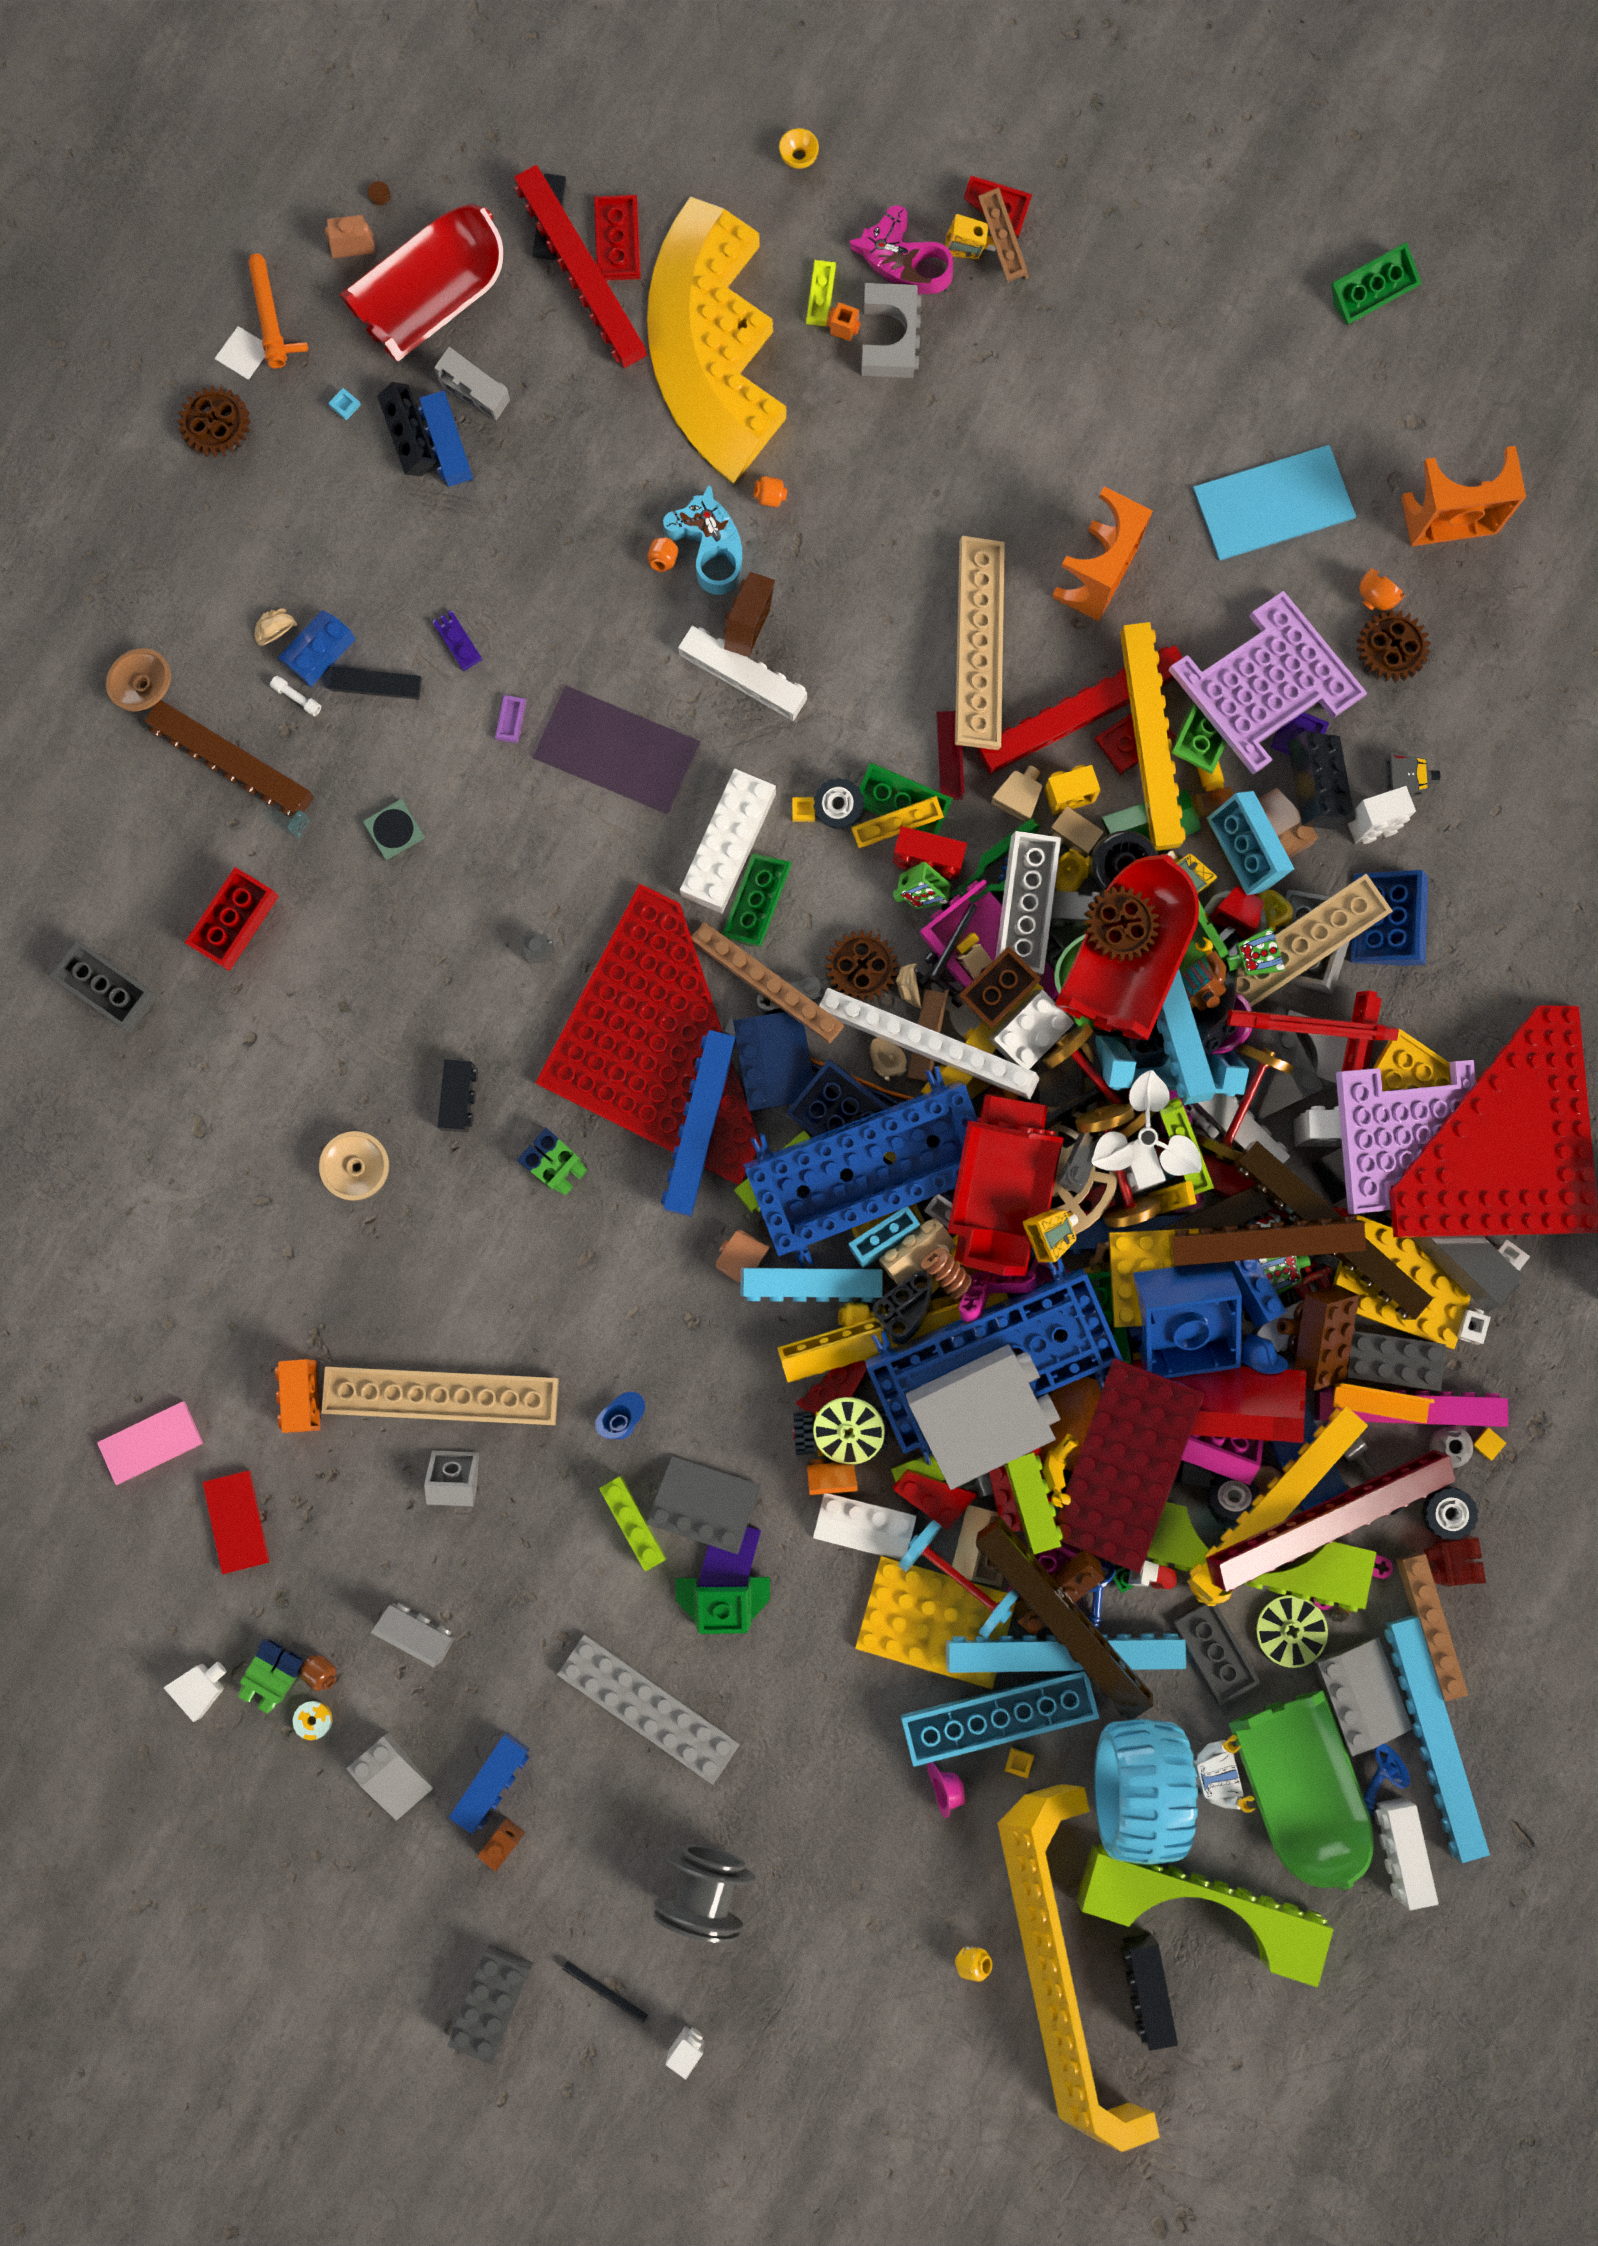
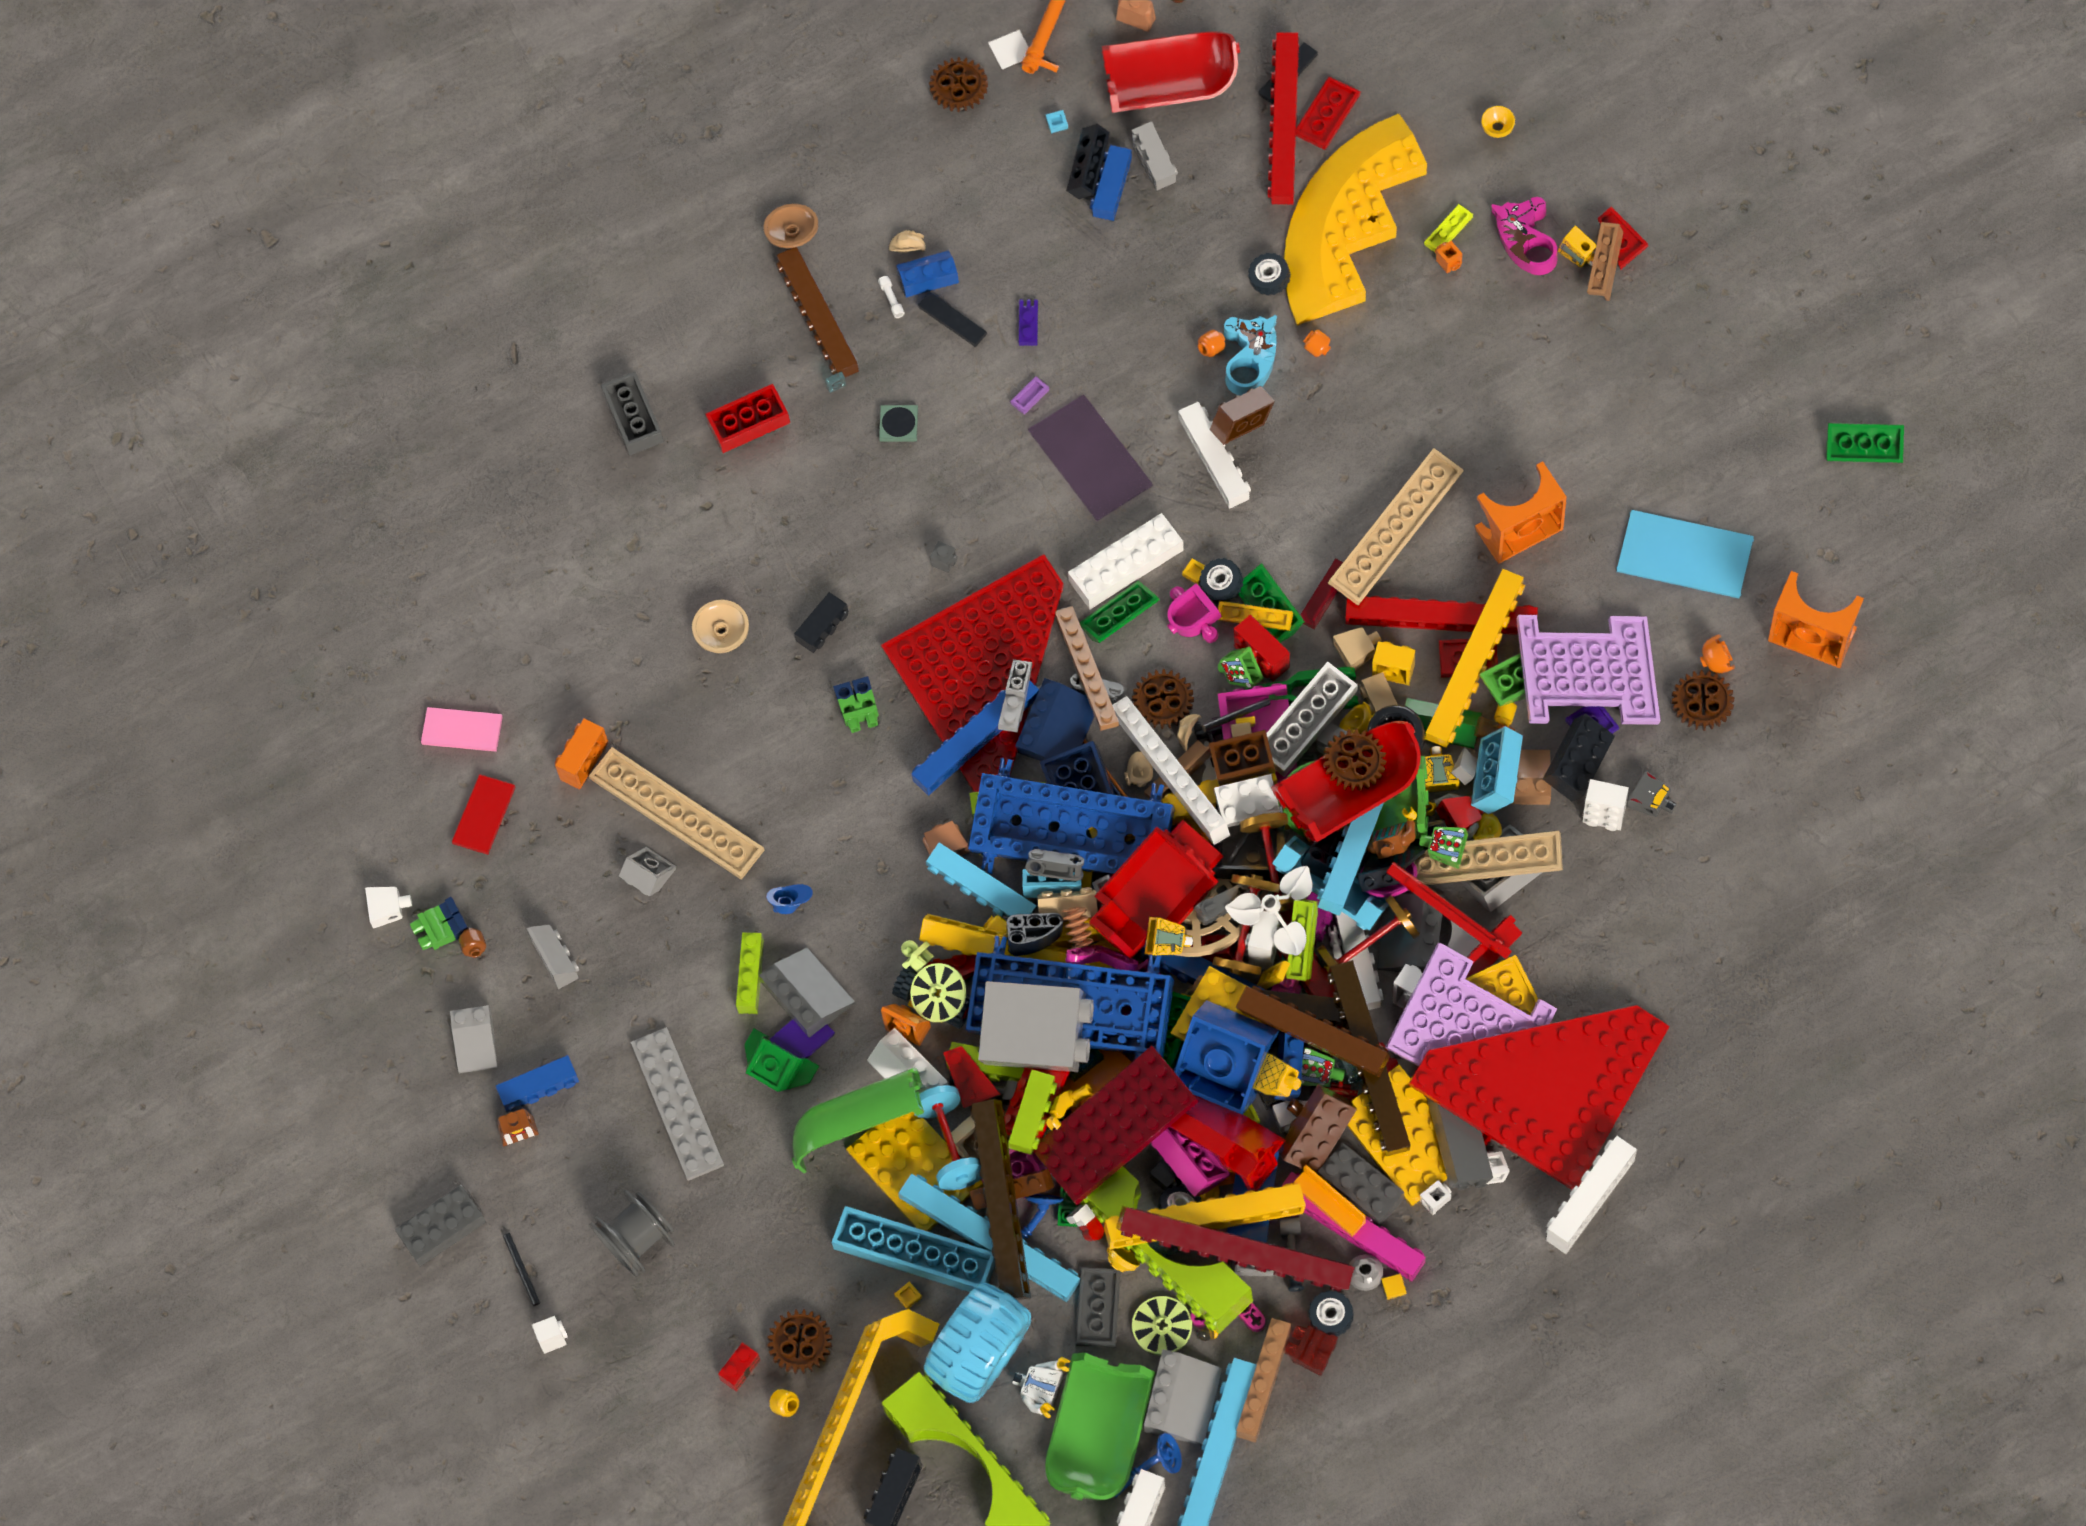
camera: 40 degrees right, 15 degrees down
light aqua piece [293,1700,332,1740] -> none
light grey arch [861,283,921,378] -> none
dark pink piece [927,1762,966,1818] -> none
blue piece [1241,1334,1288,1374] -> none
blue slope [1351,870,1428,966] -> none
none -> red brick [718,1342,760,1392]
none -> reddish brown gear [767,1309,832,1374]
none -> bright green panel [792,1068,924,1173]
none -> yellowish green hips [901,940,934,973]
none -> light grey slope [998,659,1032,732]
none -> dark grey piece [1025,849,1084,881]
none -> dark pink piece [1167,583,1222,643]
none -> black wheel [1248,253,1291,296]
none -> yellow torso [1253,1053,1301,1097]
none -> light grey slope [1451,748,1478,785]

